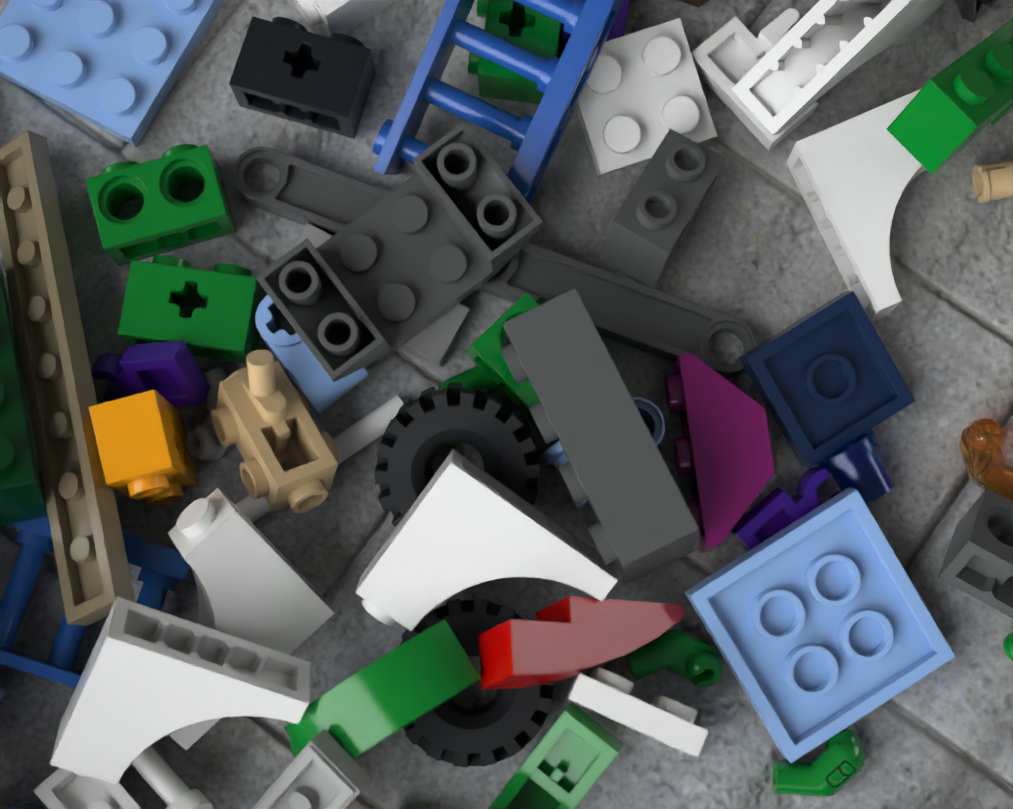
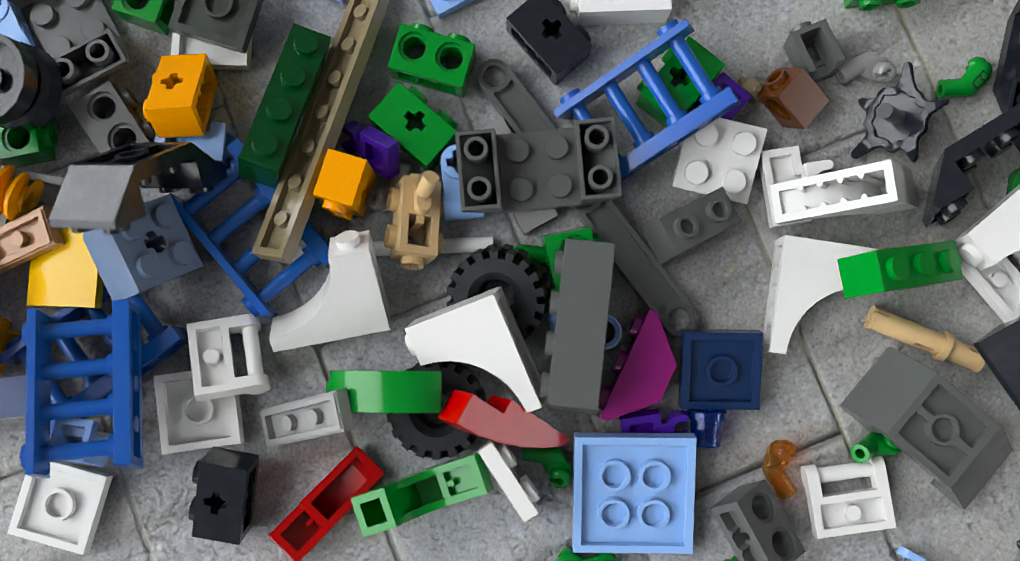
camera: 30 degrees right, 5 degrees up
white arch [50,597,311,785] -> none

